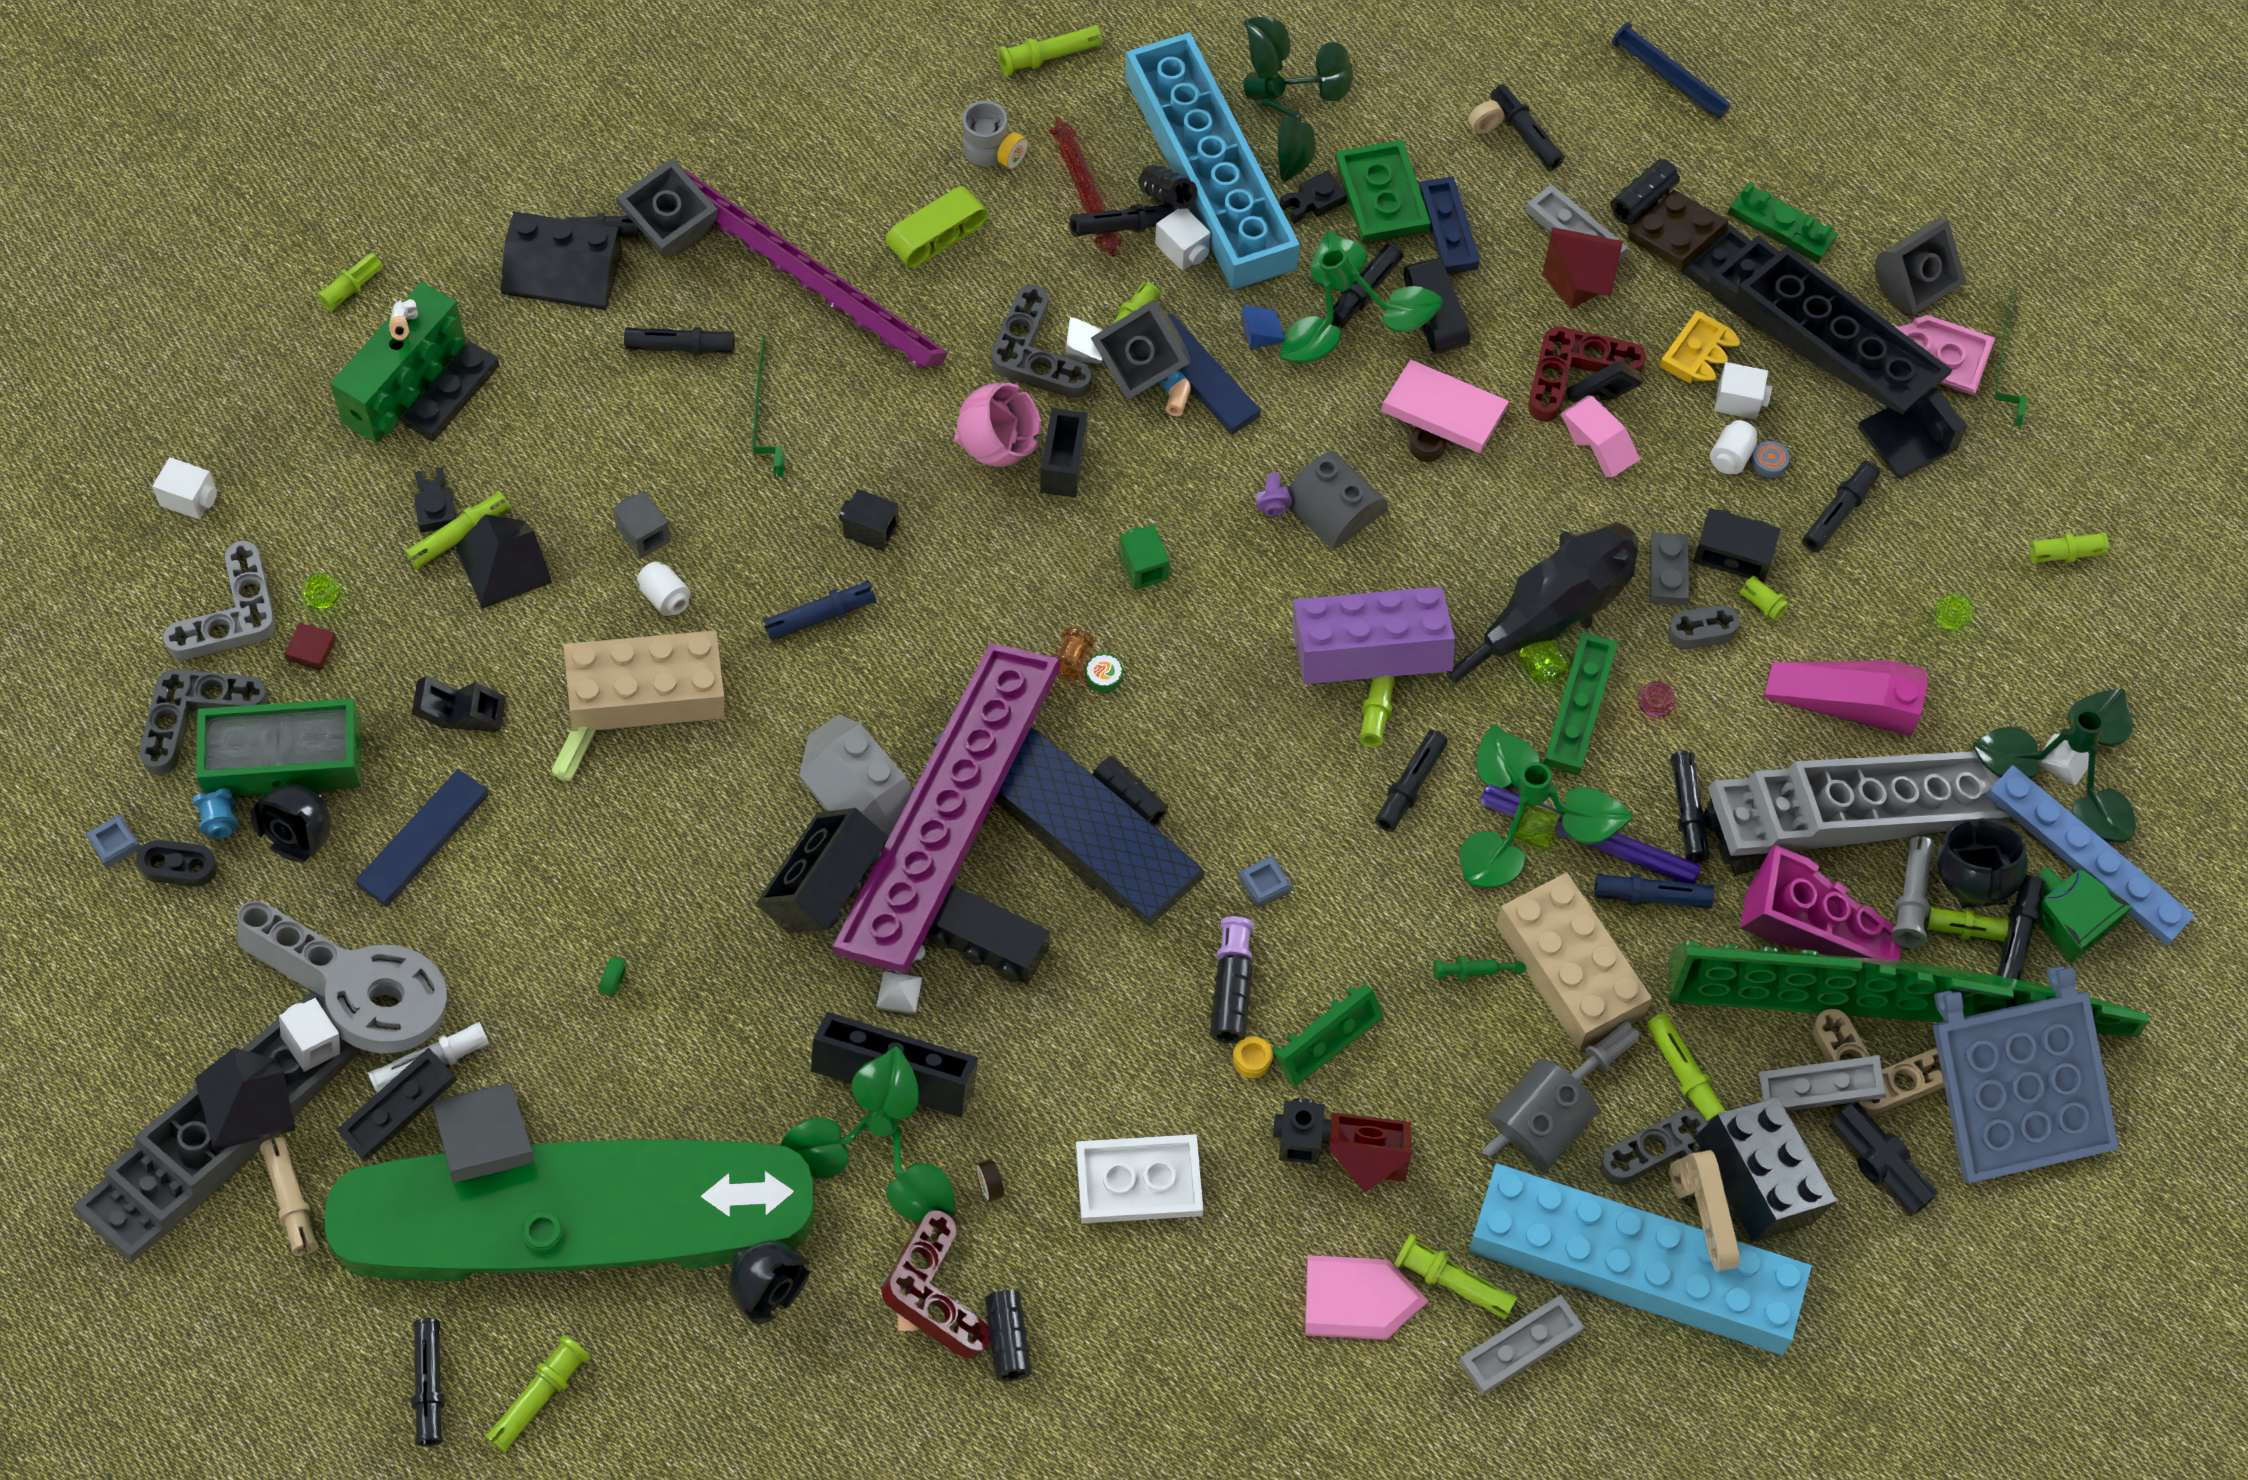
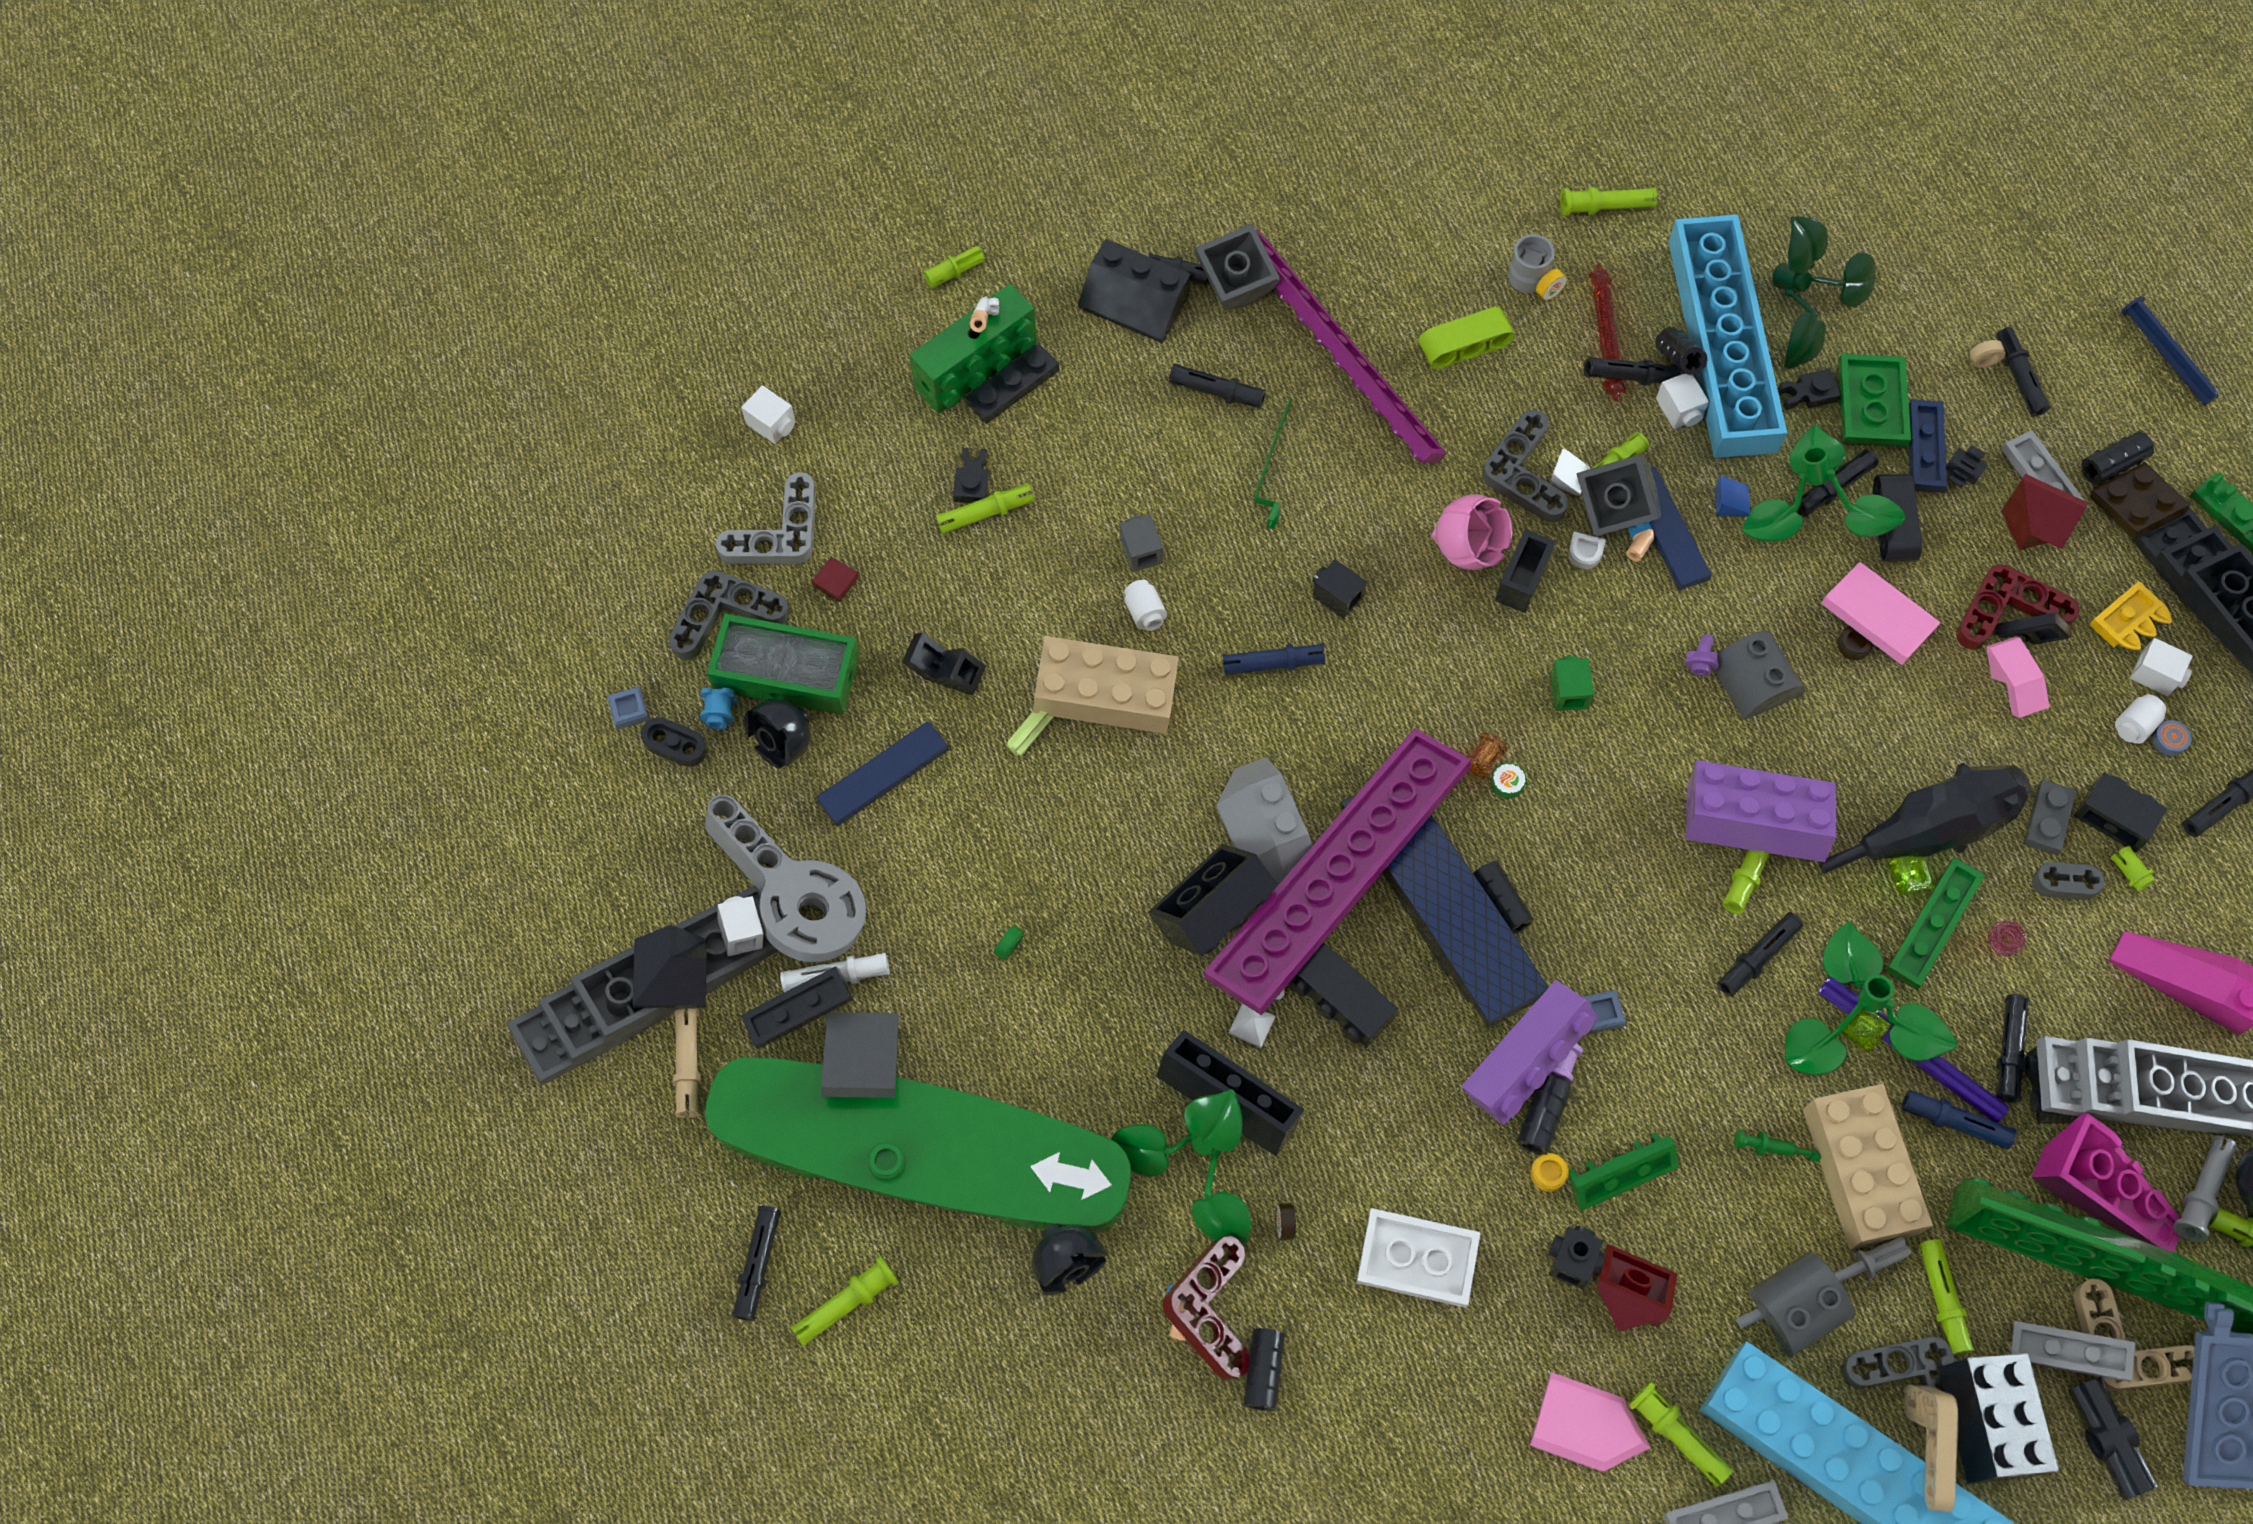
camera: 20 degrees right, 5 degrees up
clear neon green plate [301,573,340,609] -> none
black slope [455,514,552,609] -> none
none -> medium lavender brick [1461,980,1598,1125]
none -> white tile [1568,532,1606,569]
none -> black gear [1946,445,1988,488]

